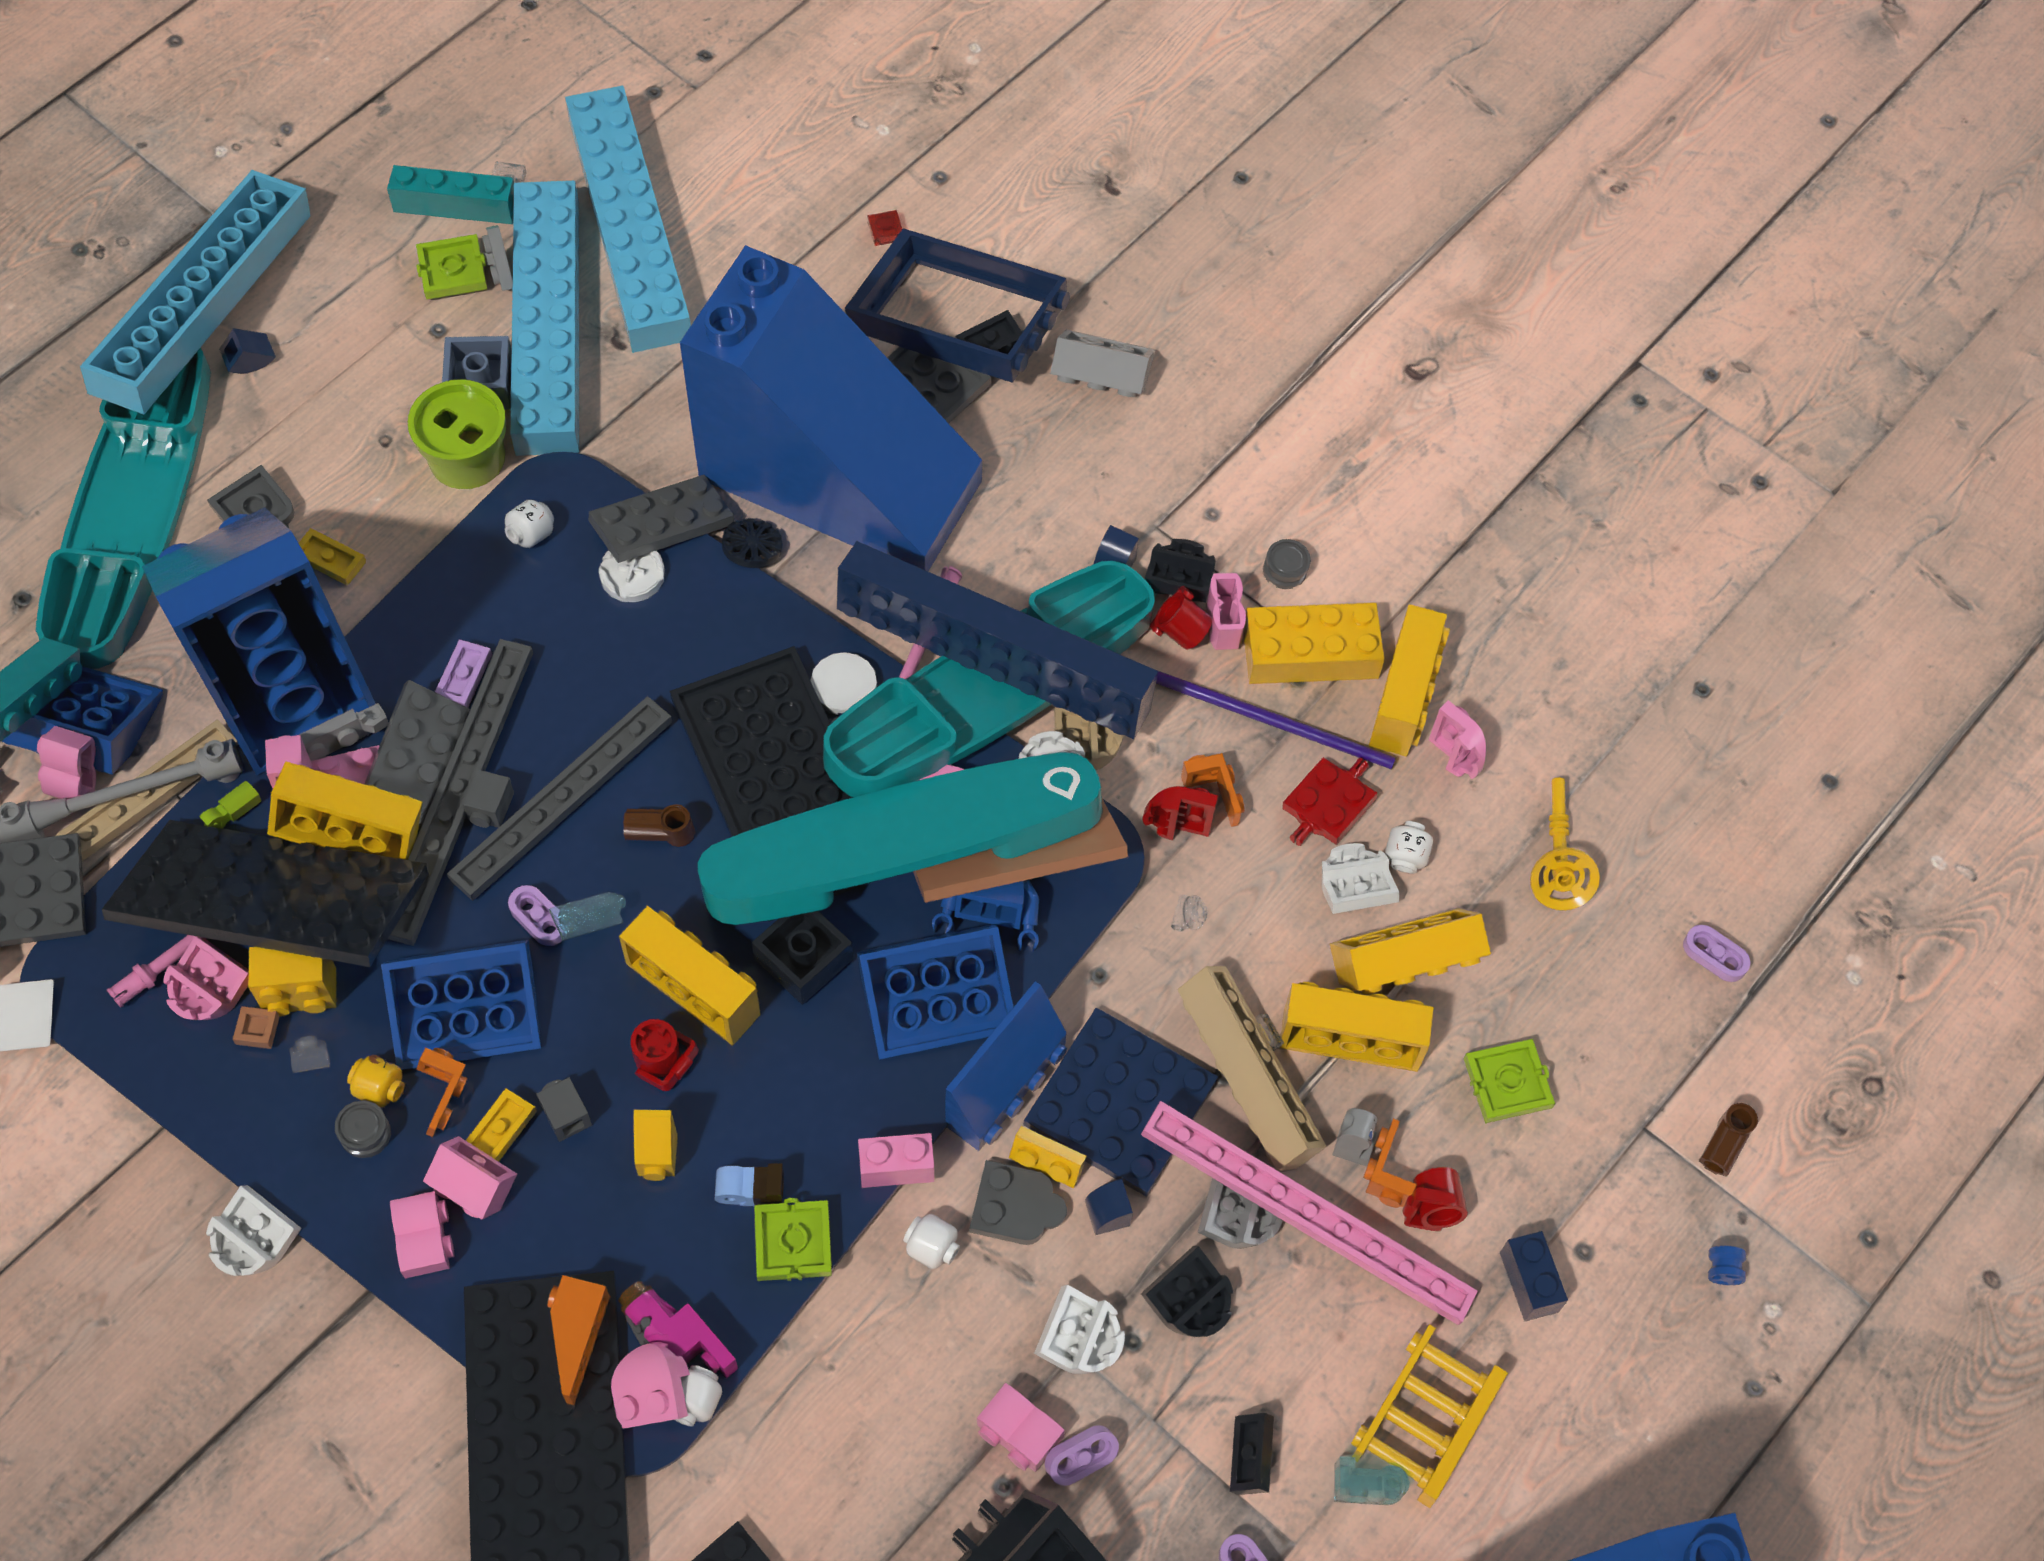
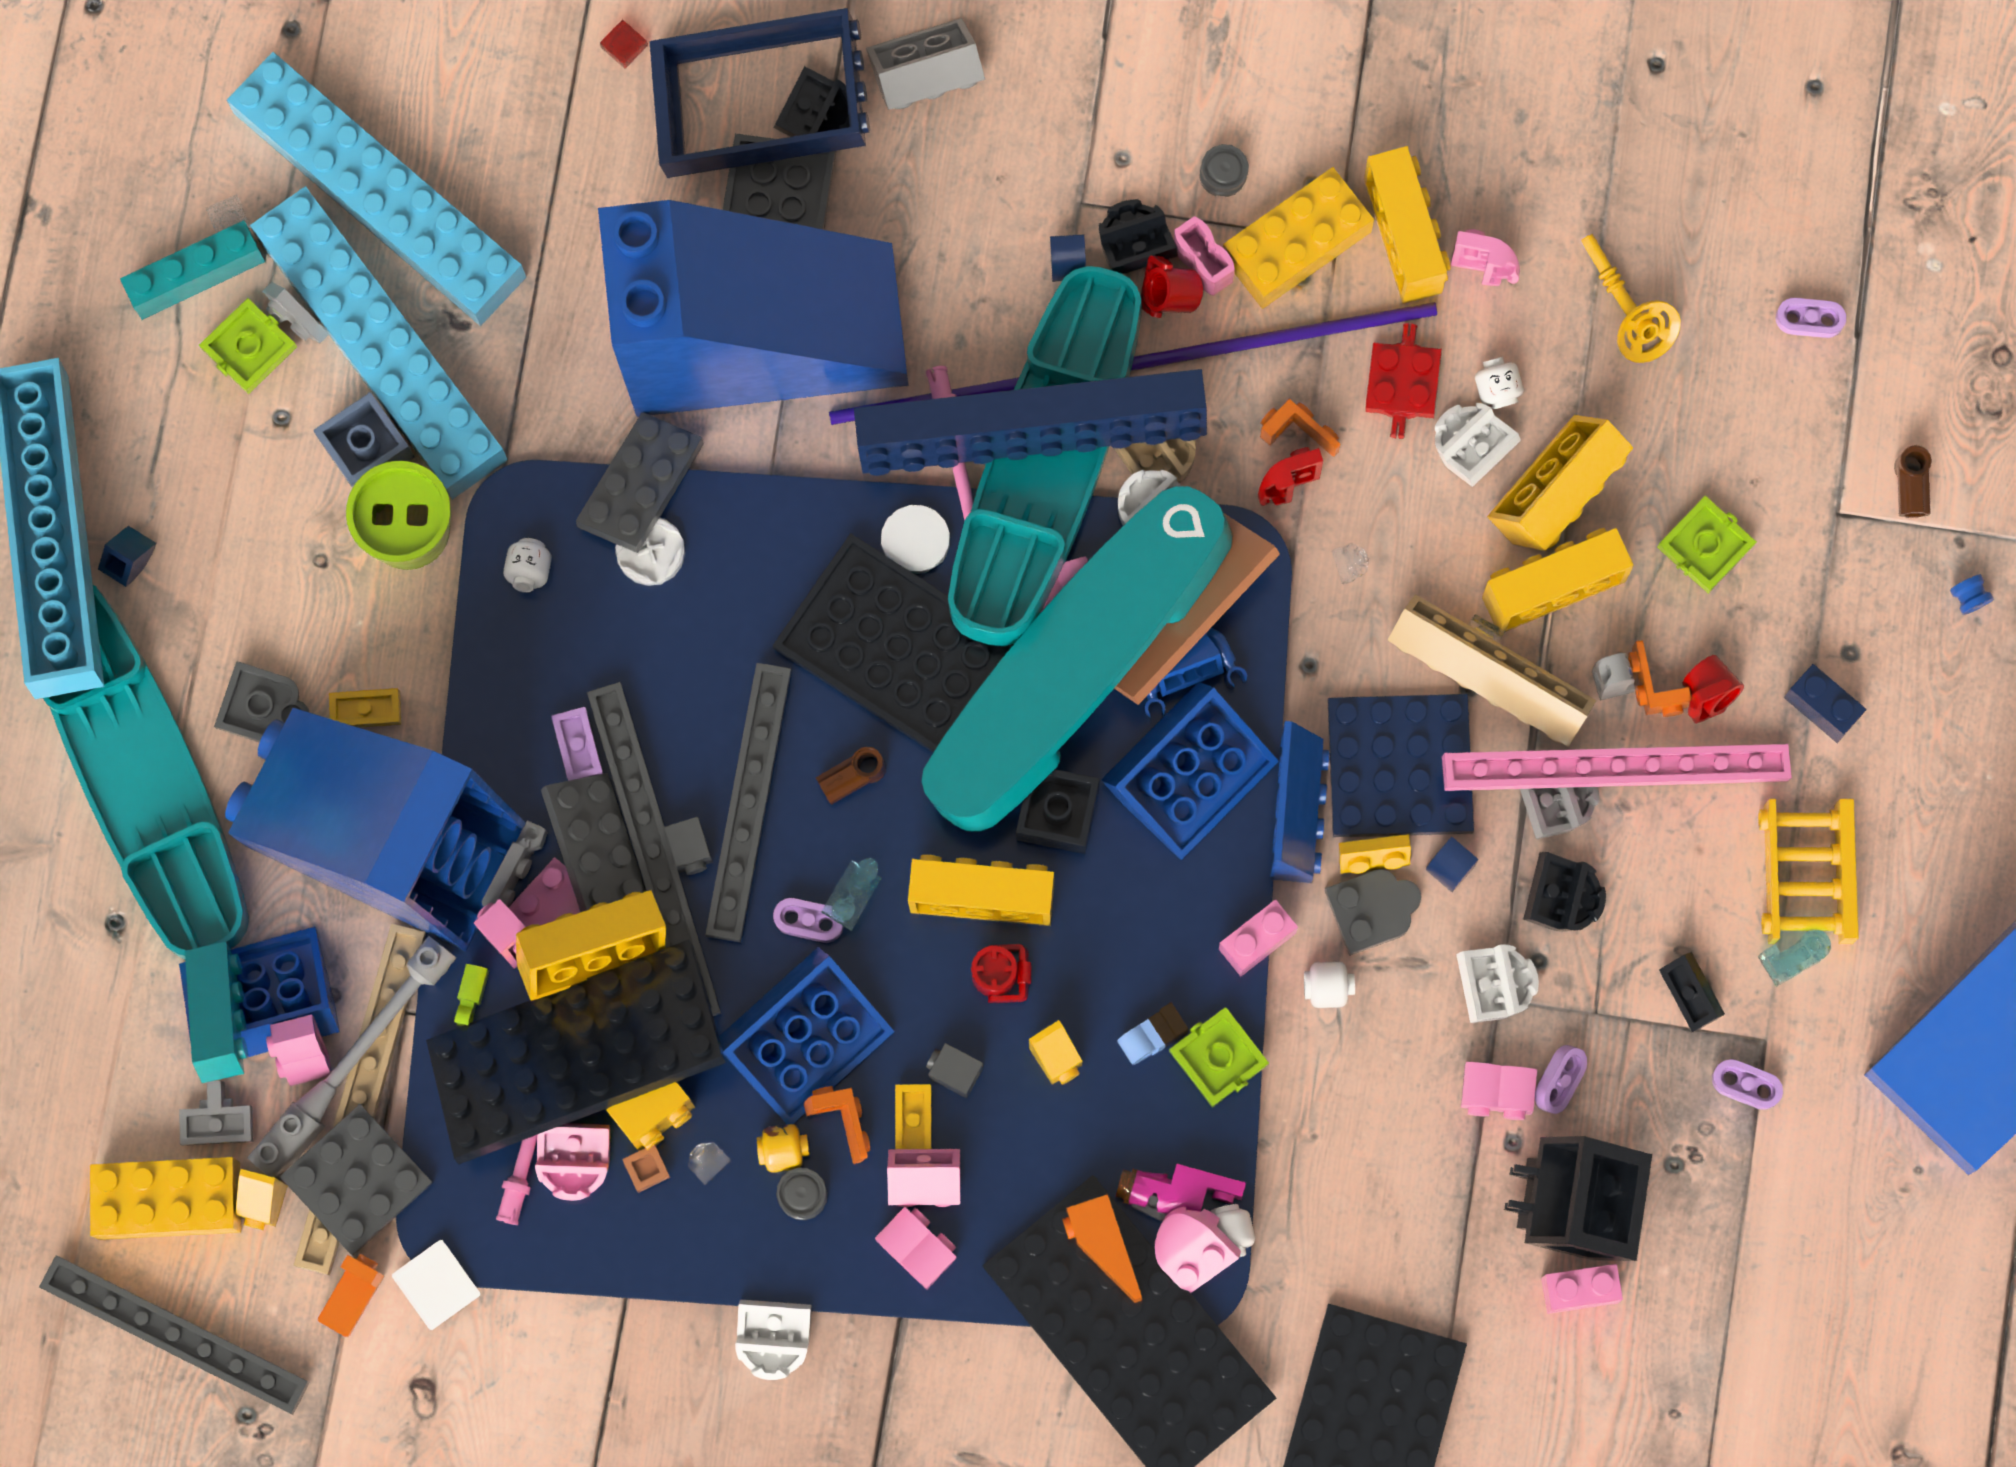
camera: 25 degrees left, 15 degrees up
black wheel [722,518,782,568] -> none

